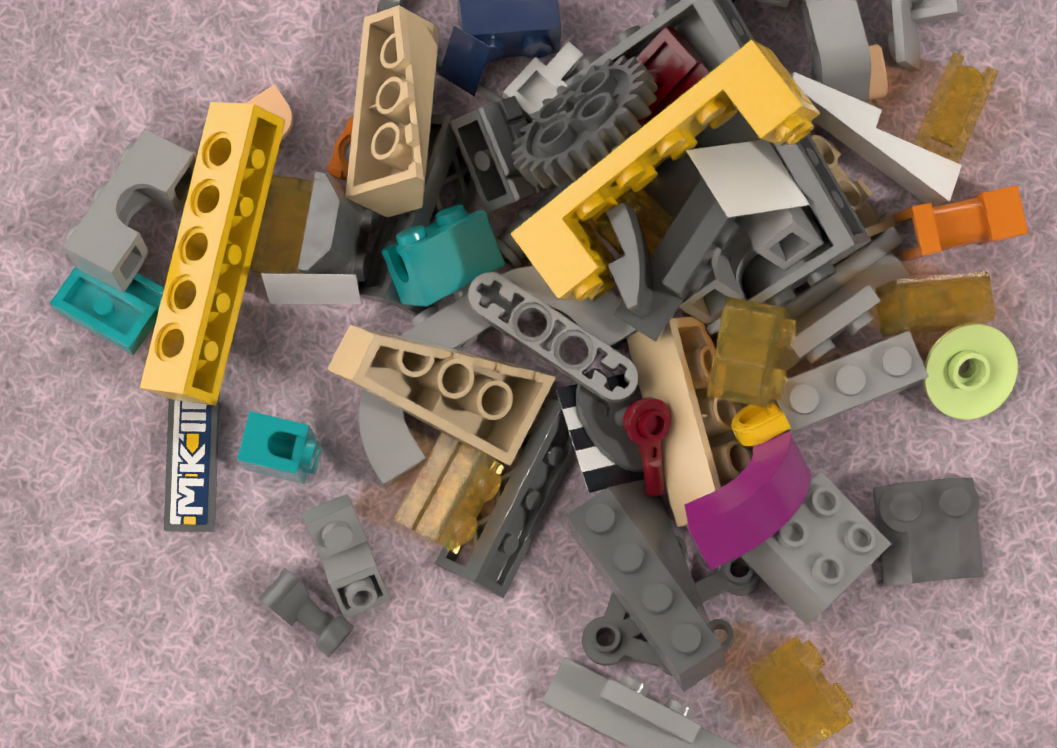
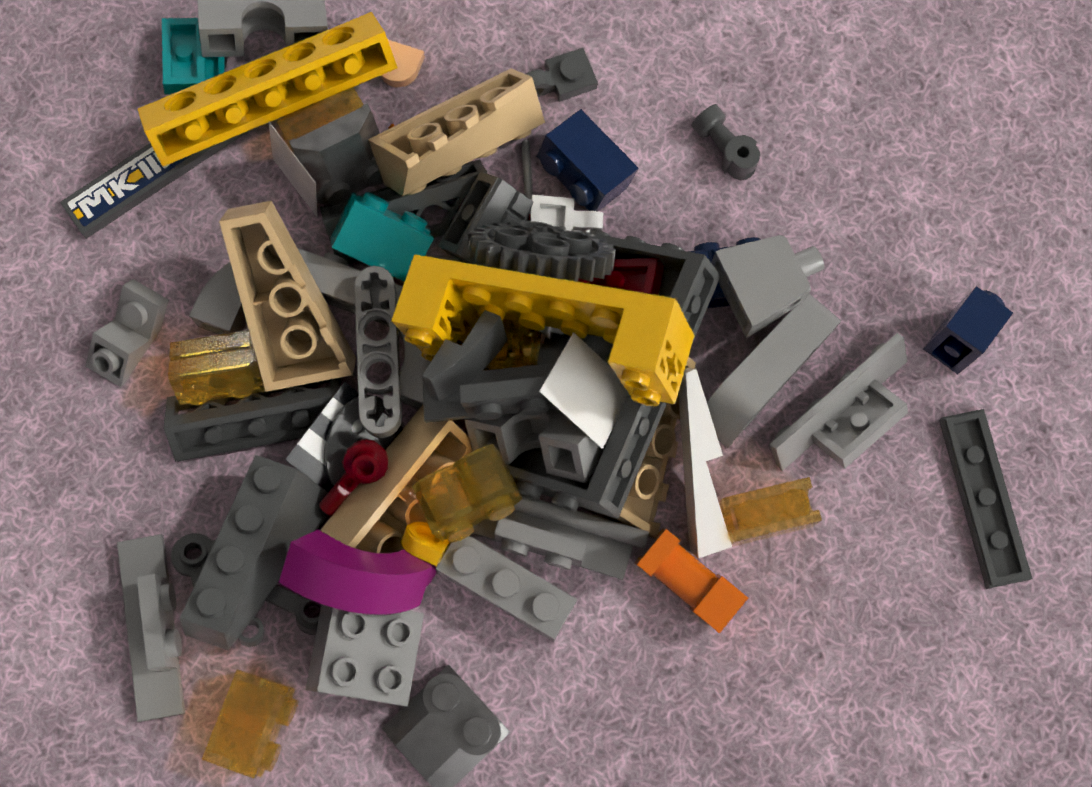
camera: 50 degrees right, 5 degrees down
teal brick [237,411,322,484] -> none
dark grey leg [259,568,354,657] -> none
dark blue sticker [439,26,491,96] -> none
light nougat tile [868,44,888,100] -> none
clear yellow brick [875,271,995,337] -> none
yellowish green dish [923,323,1018,420] -> none

